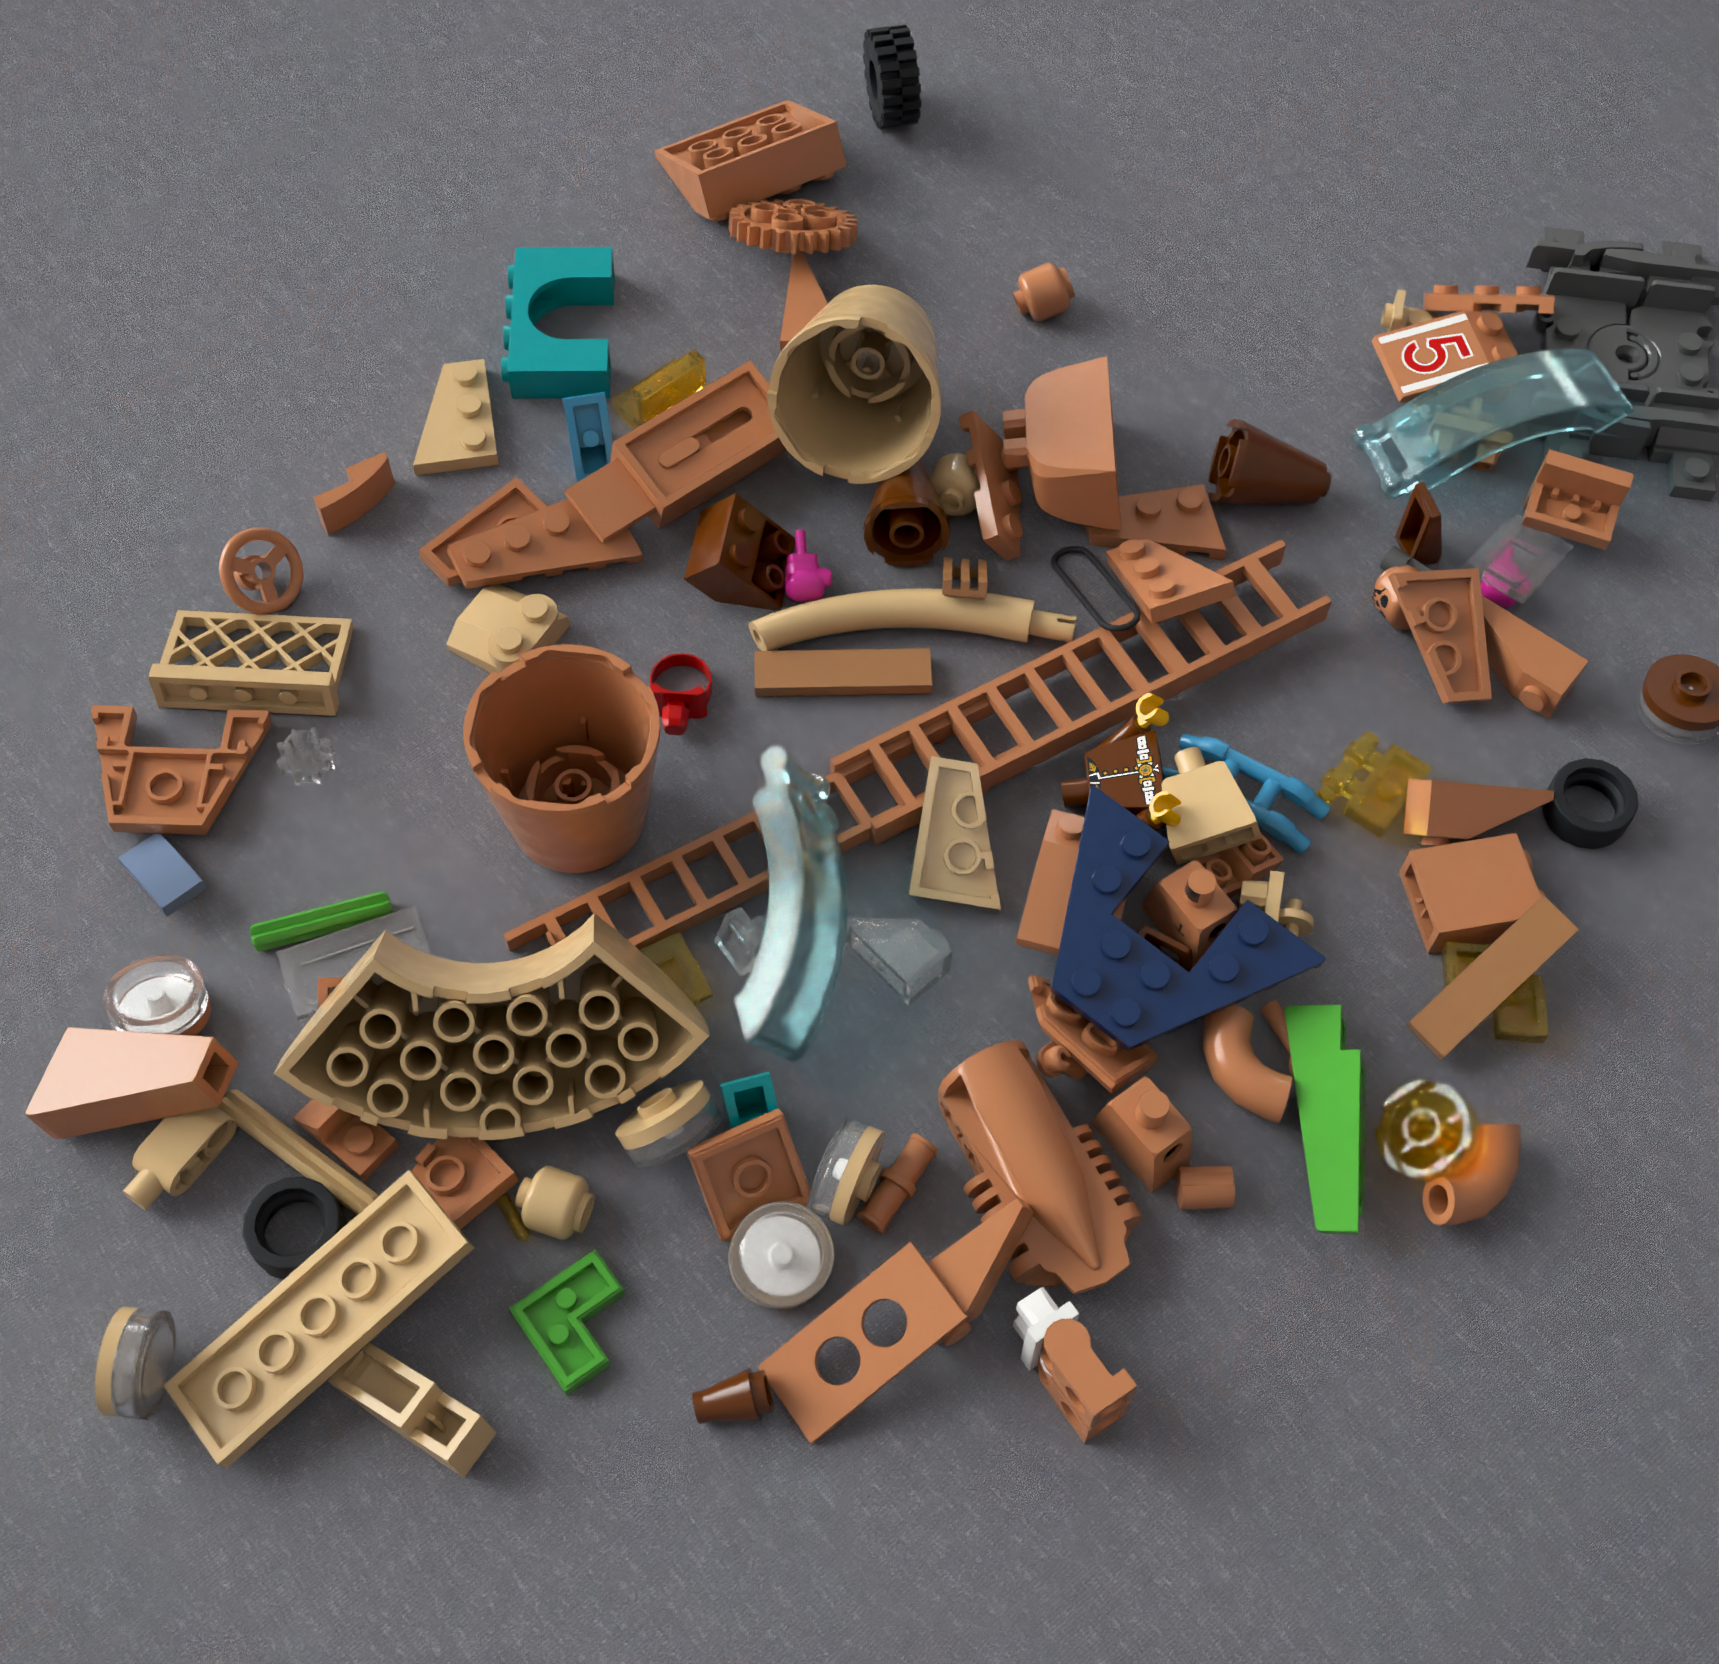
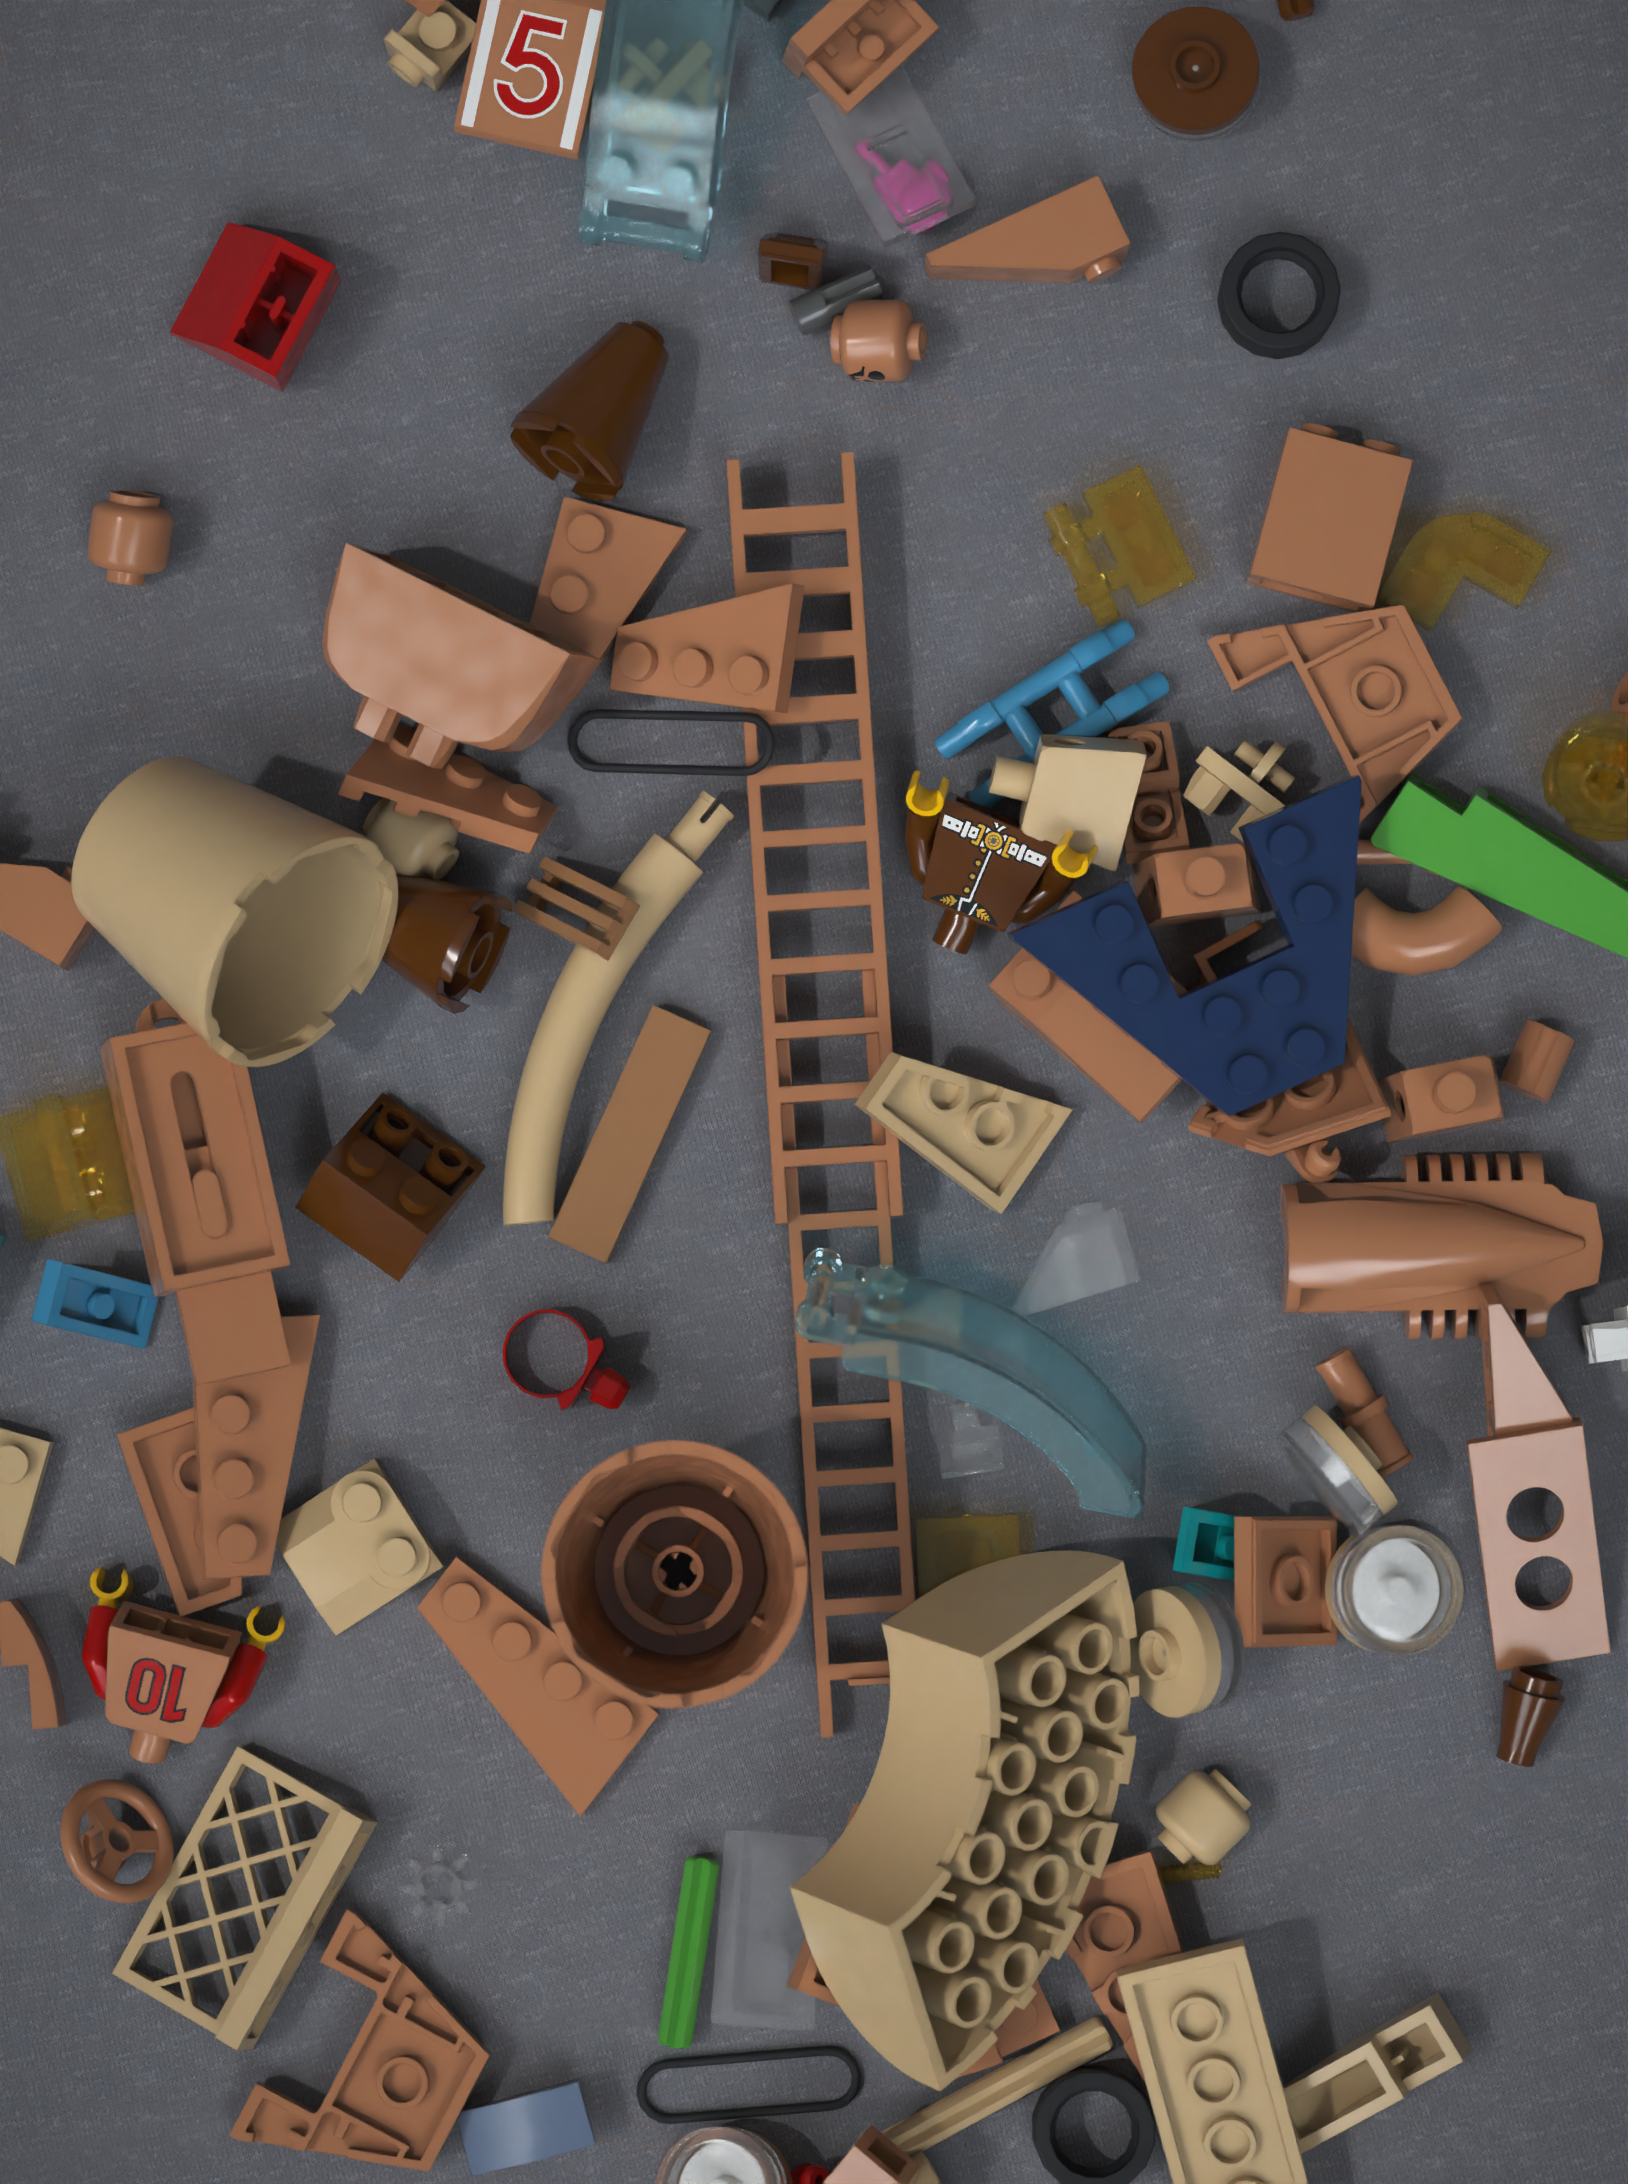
camera: 65 degrees left, 25 degrees up
bright green tile [509,1249,625,1396] -> none
dark pink piece [784,529,832,603] -> none
nougat wing [1388,568,1492,704] -> none
nougat slope [1403,779,1554,846] -> none
medium nougat tile [1406,896,1579,1060] -> none
none -> torso [81,1566,285,1764]
none -> red slope [170,222,341,392]
none -> nougat wing [417,1556,660,1817]
none -> black piece [637,2046,861,2124]
none -> nougat wing [1206,605,1464,826]

